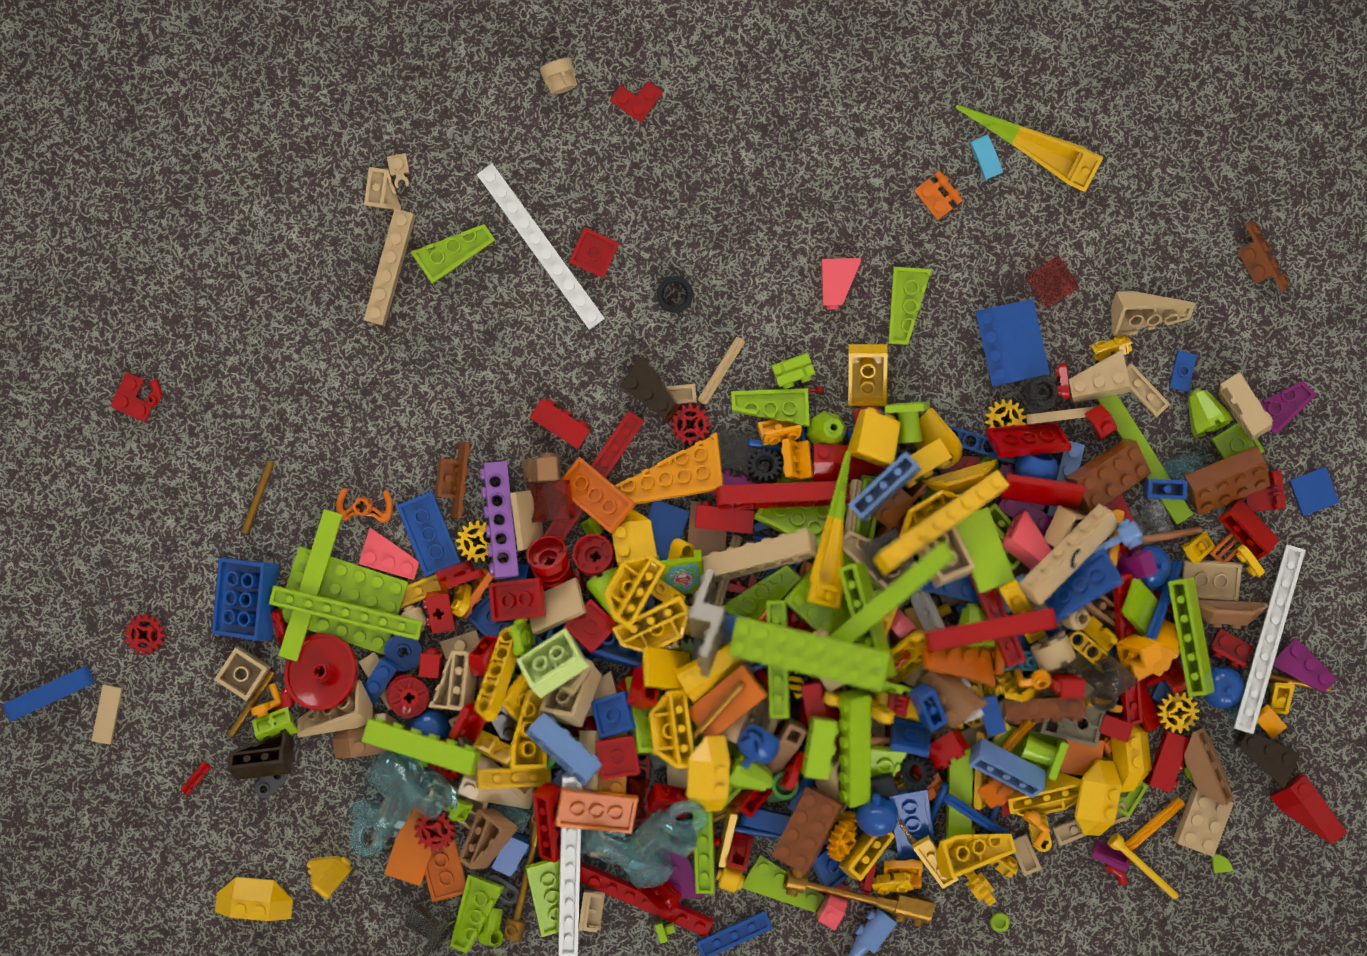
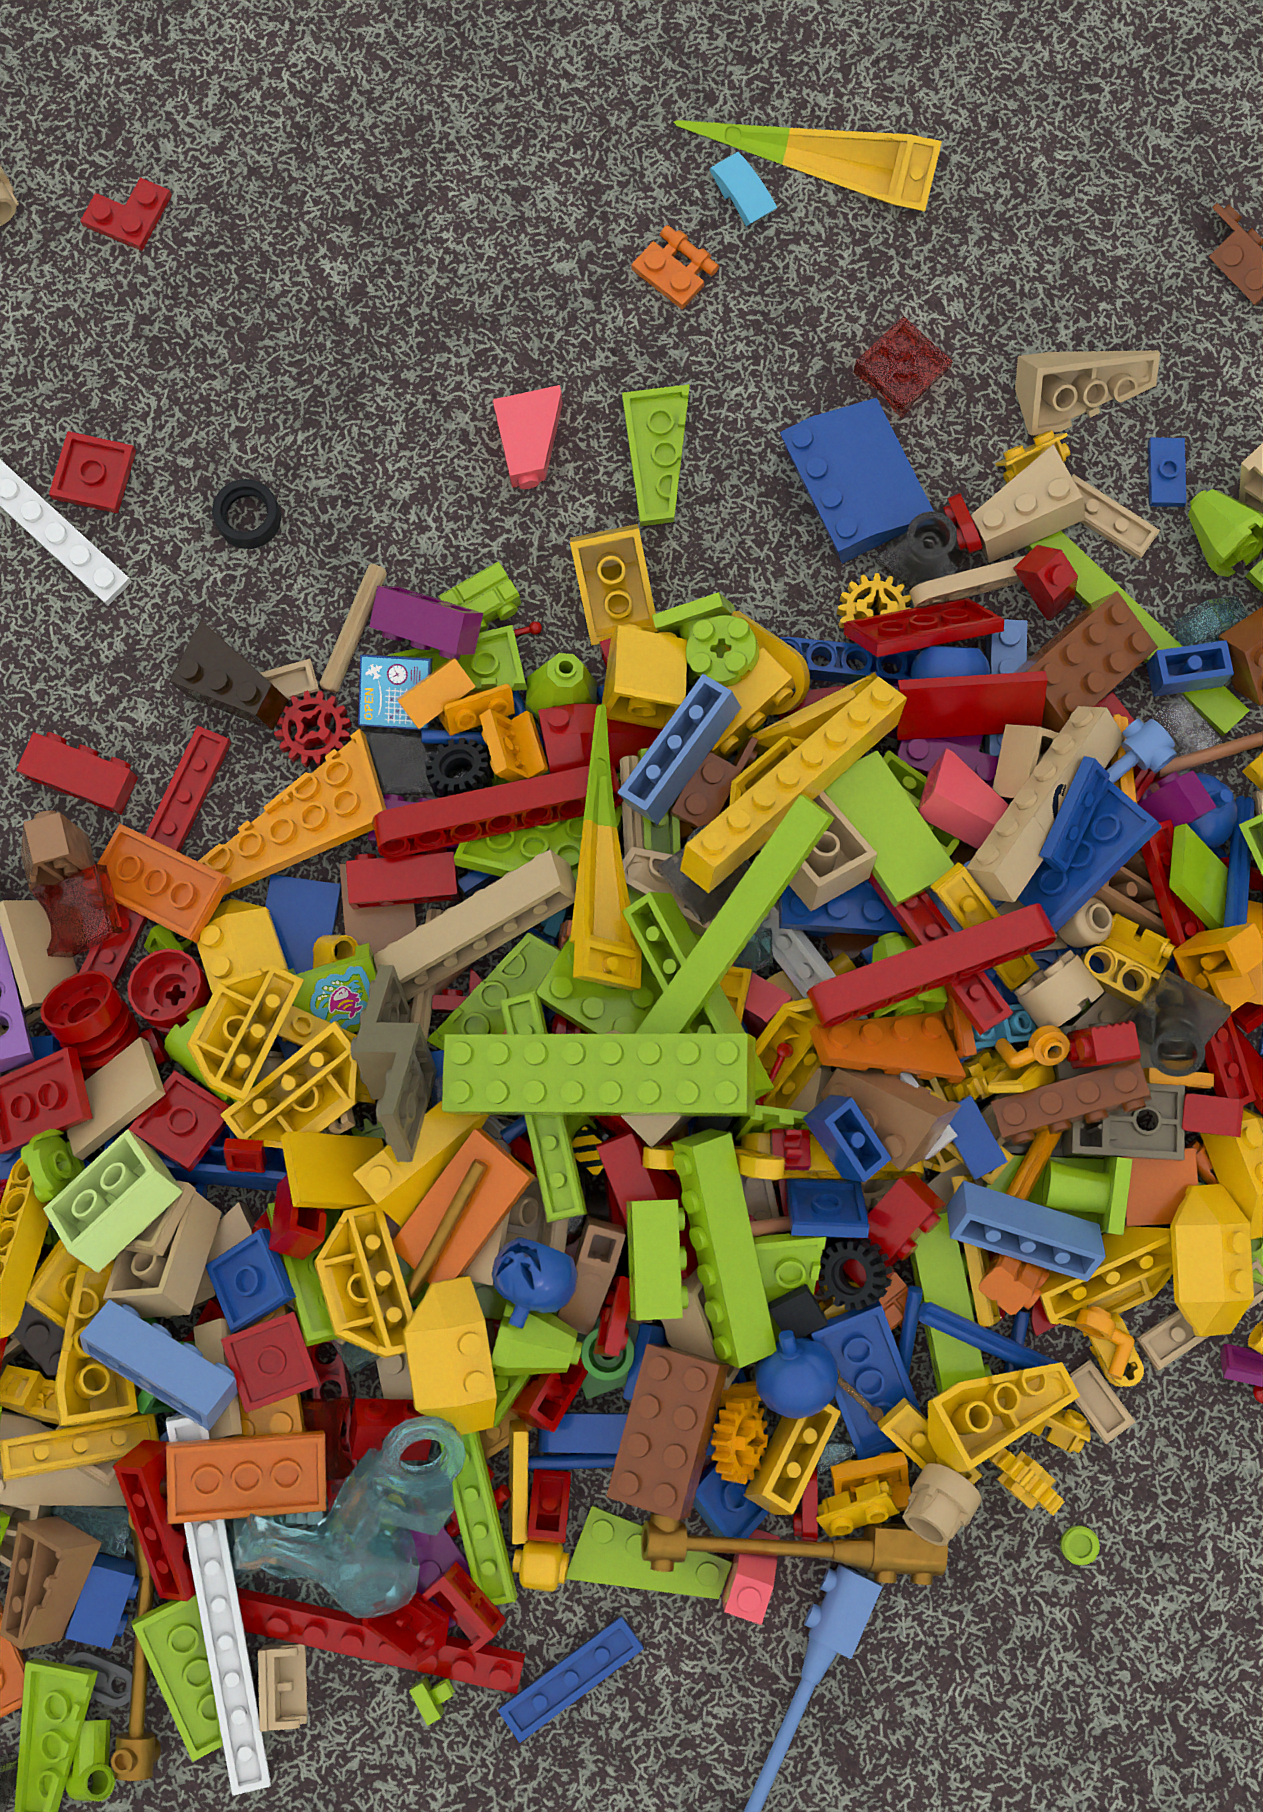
camera: 15 degrees left, 10 degrees down
none -> red tile [223,1138,267,1173]
none -> medium azure tile [358,654,433,730]
none -> magenta brick [369,586,483,660]
none -> light orange tile [396,657,476,729]
none -> red hinge [421,1561,507,1655]
none -> lime plate [686,615,759,687]
none -> tan piece [902,1463,982,1546]
none -> blue tile [1039,756,1110,873]

